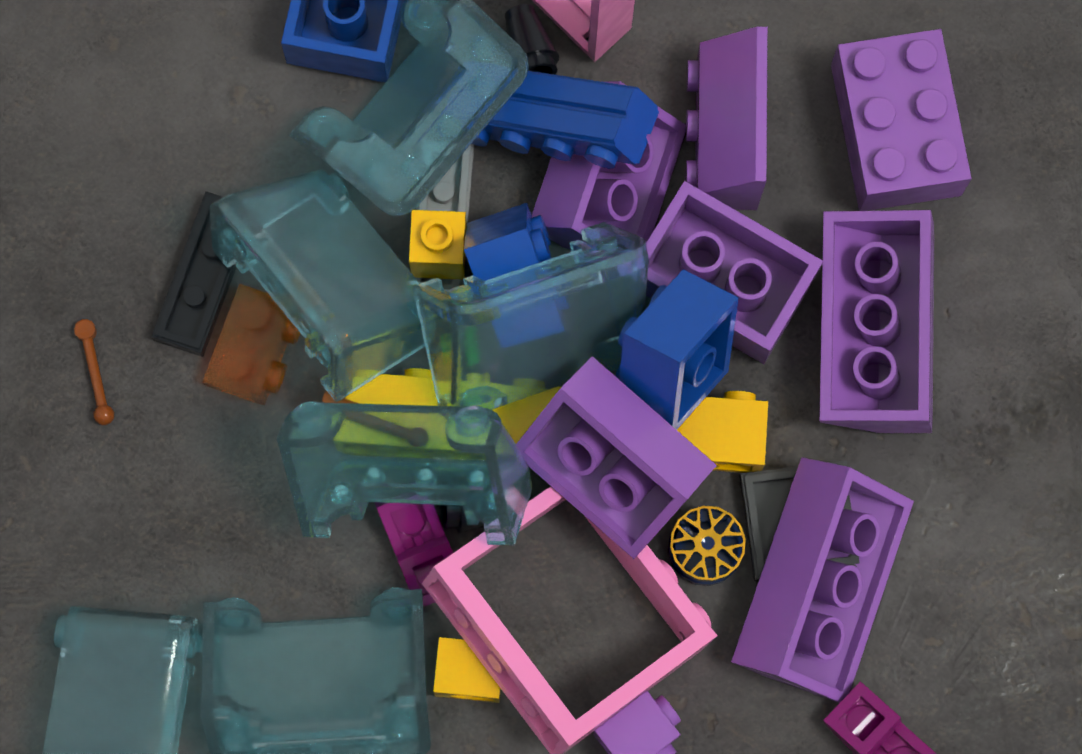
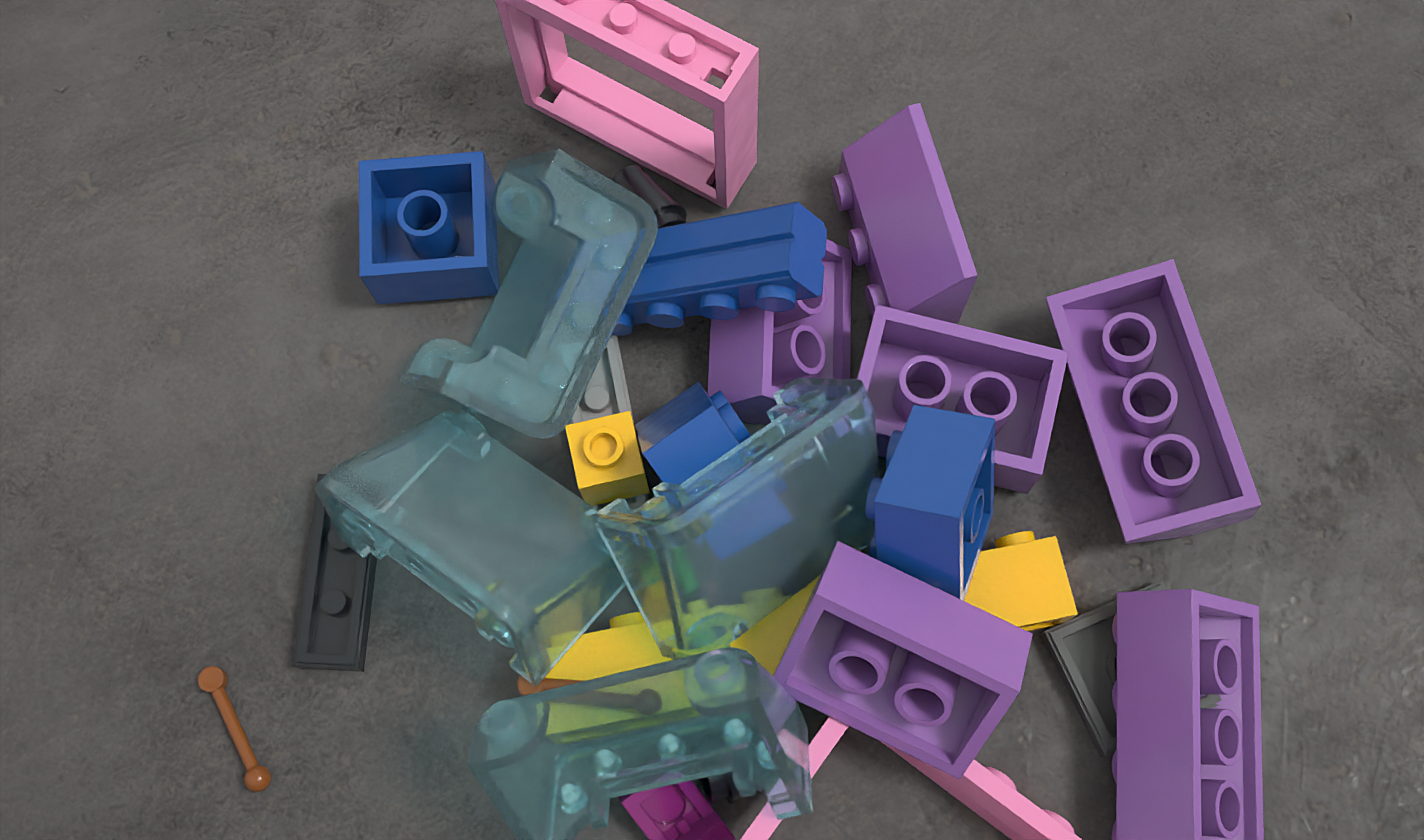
camera: 10 degrees left, 5 degrees down
clear orange bracket [203,284,305,406] -> none
wheel [668,506,746,586] -> none
medium lavender brick [831,29,972,211] -> none

